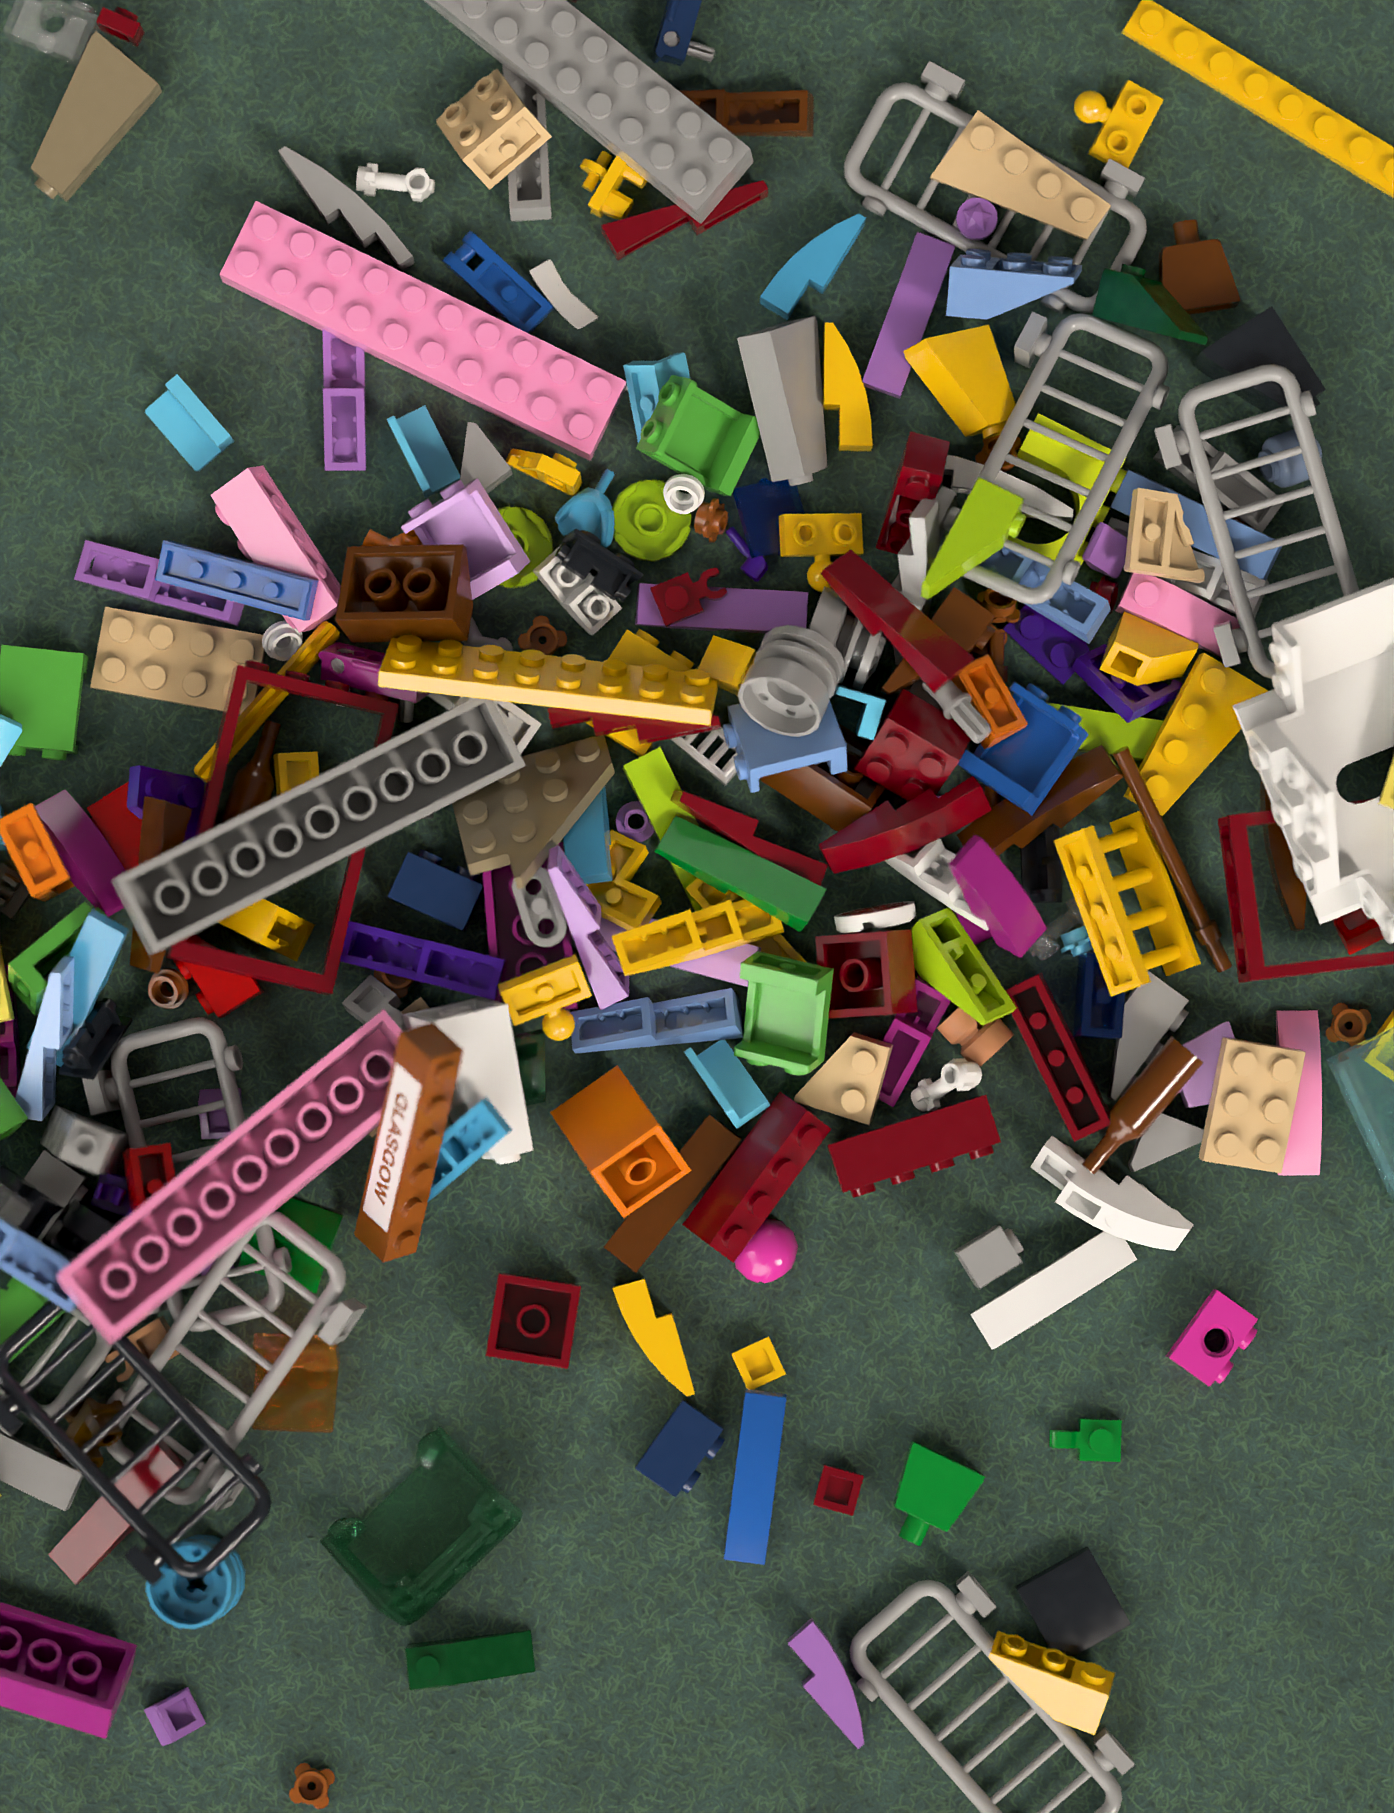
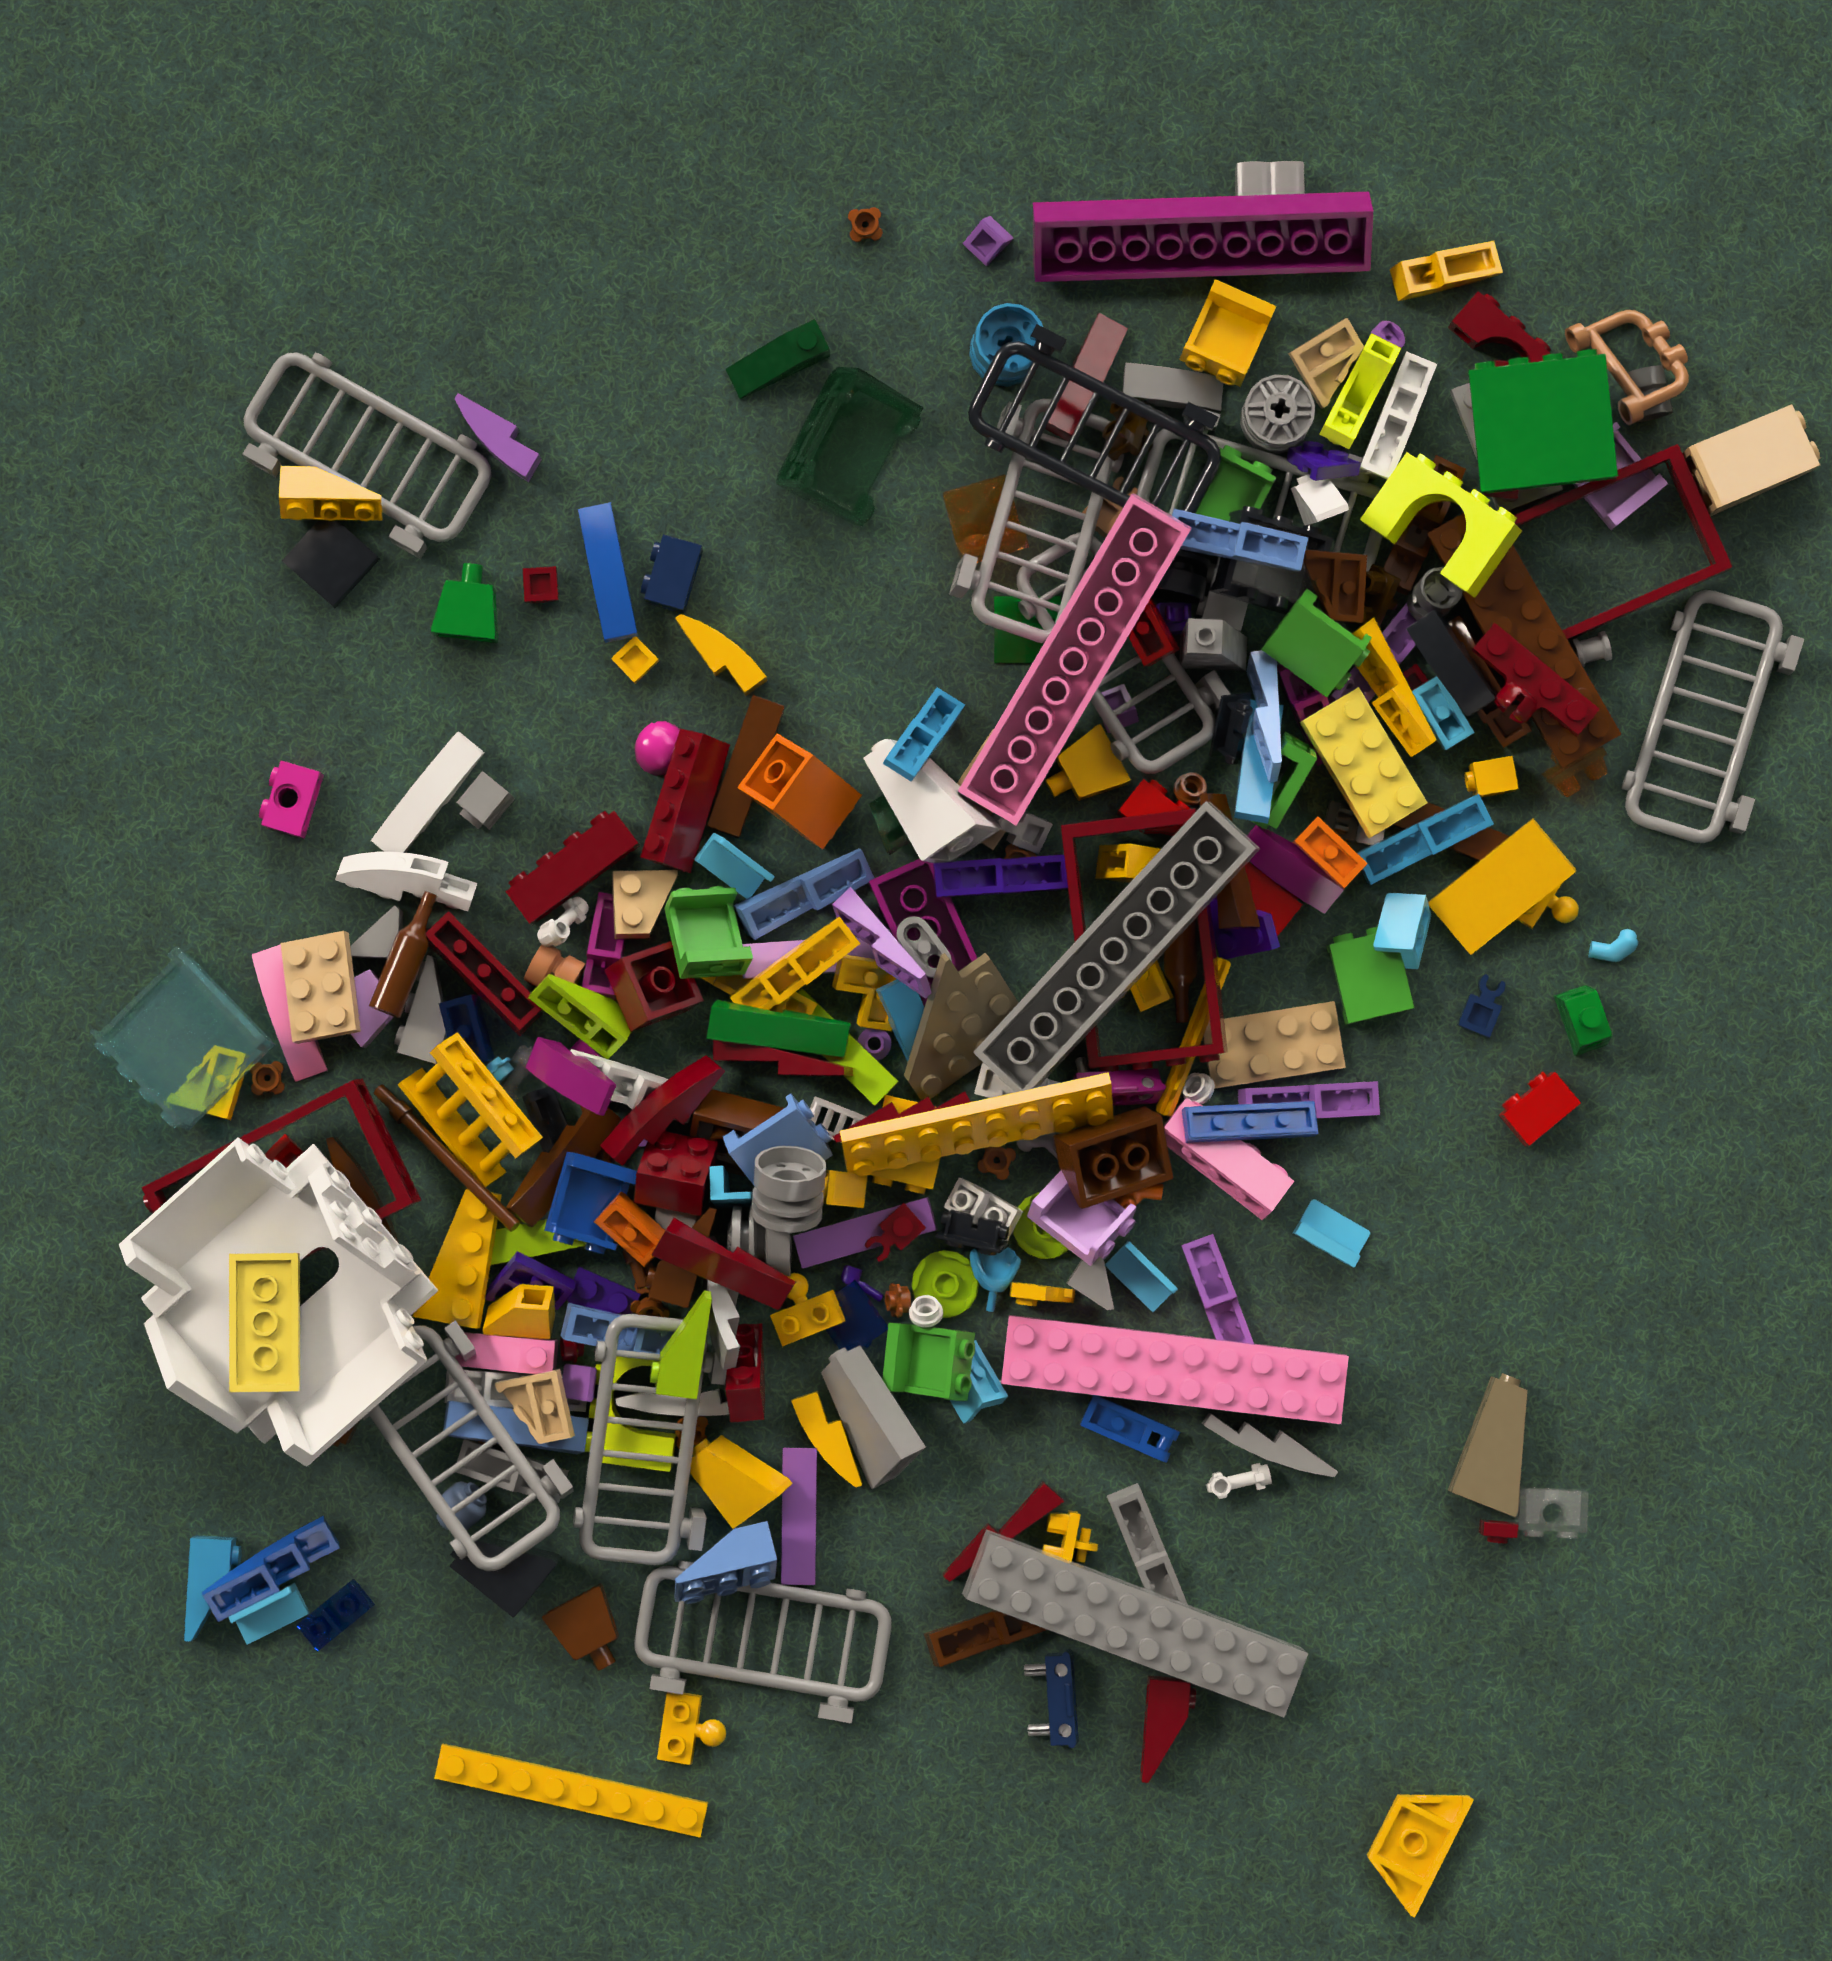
camera: 160 degrees right, 0 degrees up
dark orange brick [354,1023,464,1263] -> none
dark blue brick [388,849,484,932] -> none
tan bracket [436,69,552,190] -> none
dark red brick [486,1272,582,1369] -> none
yellow plate [498,954,592,1041] -> none
white sticker [530,260,598,329] -> none
dark azure slope [760,214,866,320] -> none
white tile [834,901,917,933] -> none
light grey axle [922,680,992,743] -> none
tan wing [930,110,1111,241] -> none
medium lavender tile [956,198,998,241] -> none
green plate [1049,1418,1122,1462] -> none
dark green slope [1092,264,1208,345] -> none
none -> yellow torso [1045,724,1131,801]

